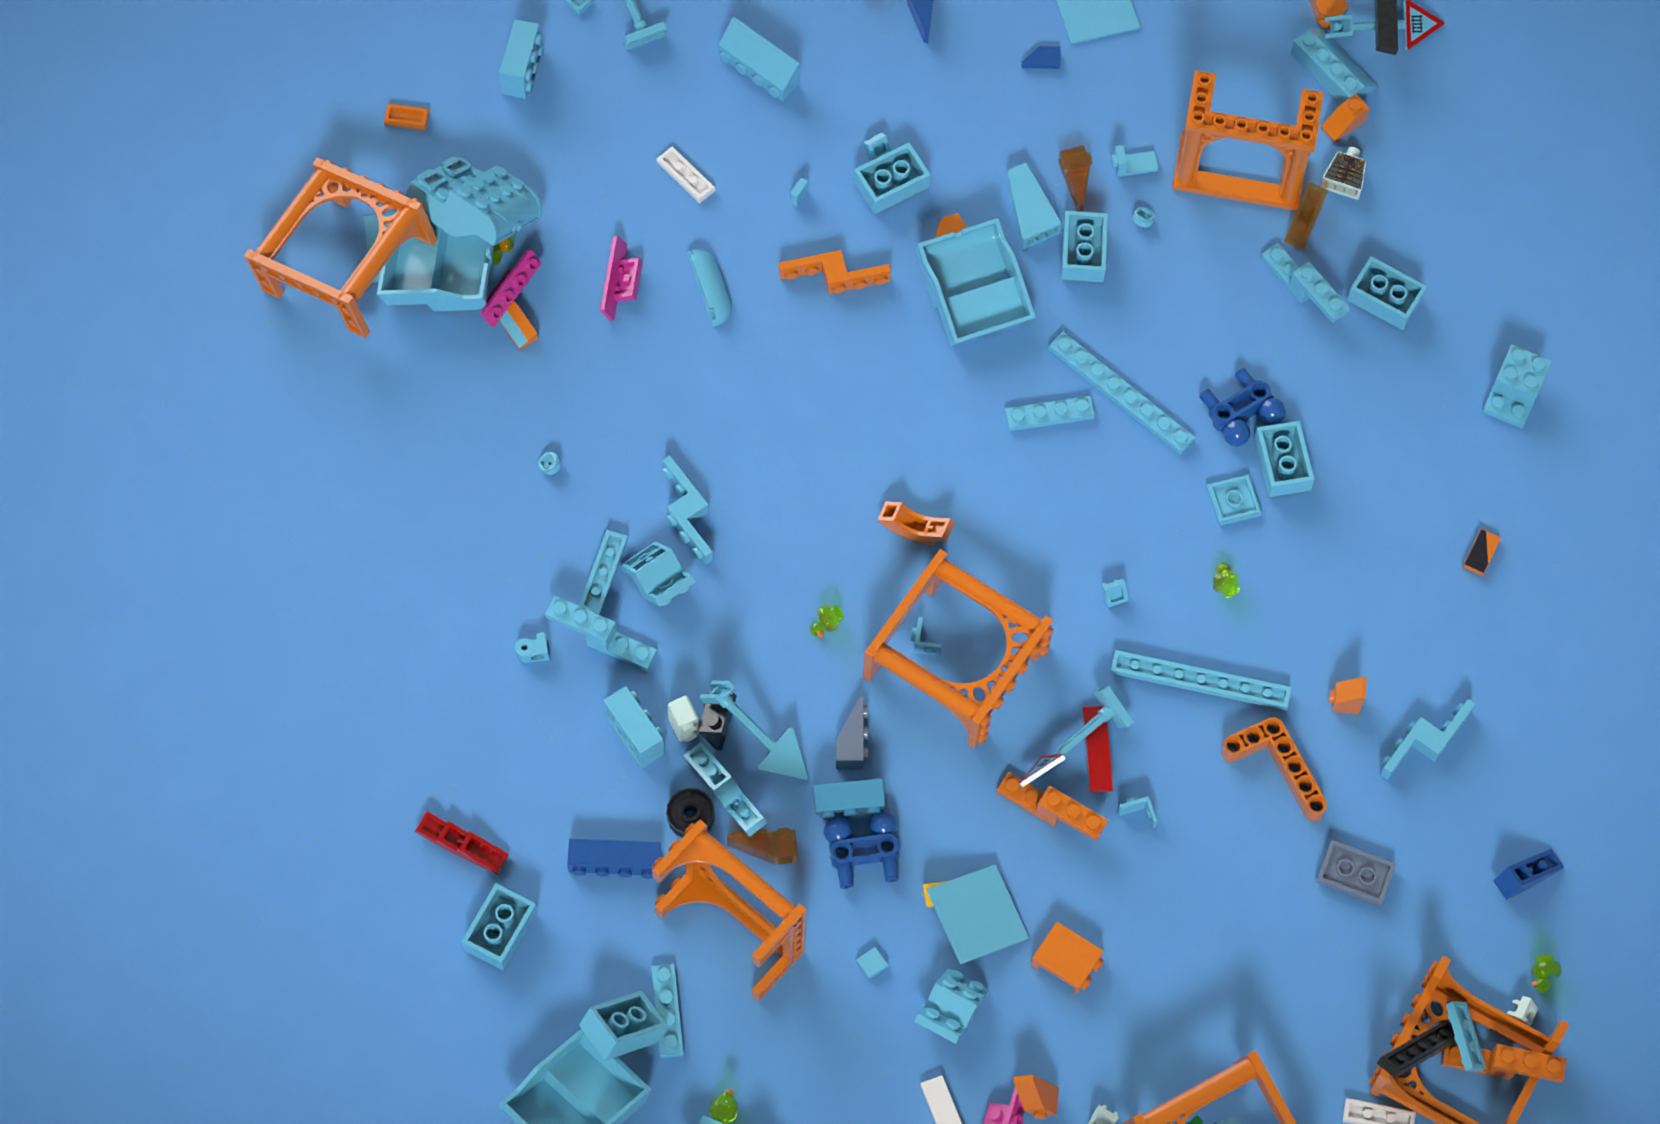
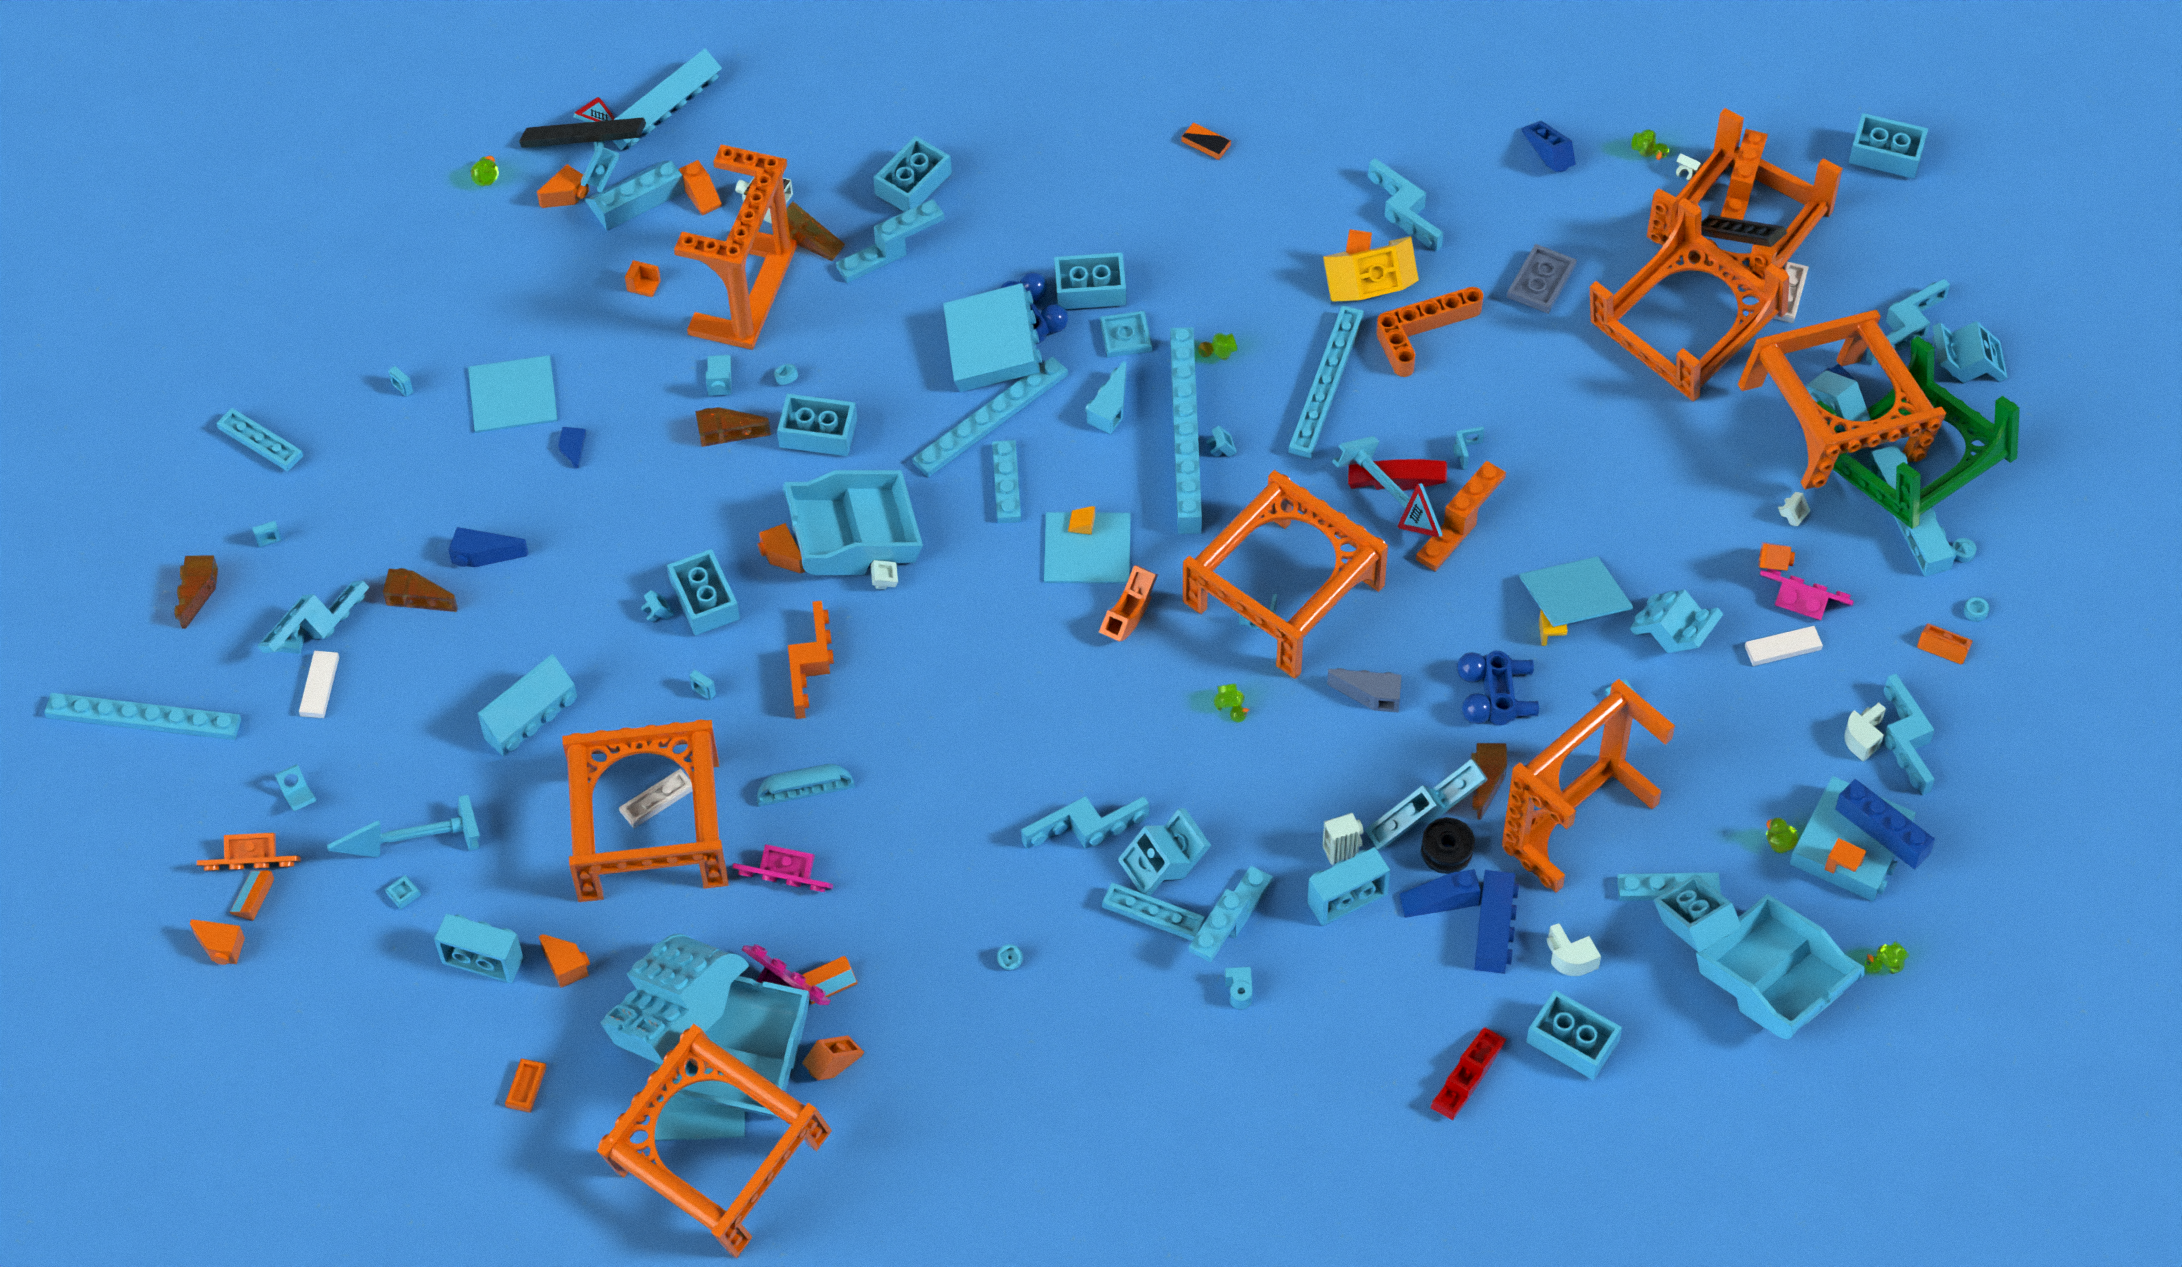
camera: 80 degrees left, 10 degrees down
black bracket [698,691,737,751] -> none
medium azure piece [699,681,808,780] -> none
dark azure slope [812,779,885,818] -> none
medium azure slope [1006,163,1062,250] -> none
orange panel [1031,922,1104,994] -> none
medium azure plate [1446,1001,1487,1072] -> none
medium azure bracket [1482,344,1552,429] -> none
none -> orange slope [538,934,590,988]
none -> orange arch [562,719,729,902]
none -> medium azure brick [613,48,722,150]
none -> orange panel [625,260,661,297]
none -> orange slope [802,1035,864,1081]
none -> light aqua tile [871,560,898,590]
none -> medium azure brick [943,283,1042,392]
none -> medium azure piece [1044,512,1130,584]
none -> light orange slope [1068,506,1095,535]
none -> medium azure slope [1085,361,1126,434]
none -> medium azure brick [1170,327,1202,534]
none -> yellow slope [1323,236,1419,301]
none -> blue slope [1399,869,1481,918]
none -> light aqua brick [1547,923,1601,976]
none -> orange arch [1589,197,1790,402]

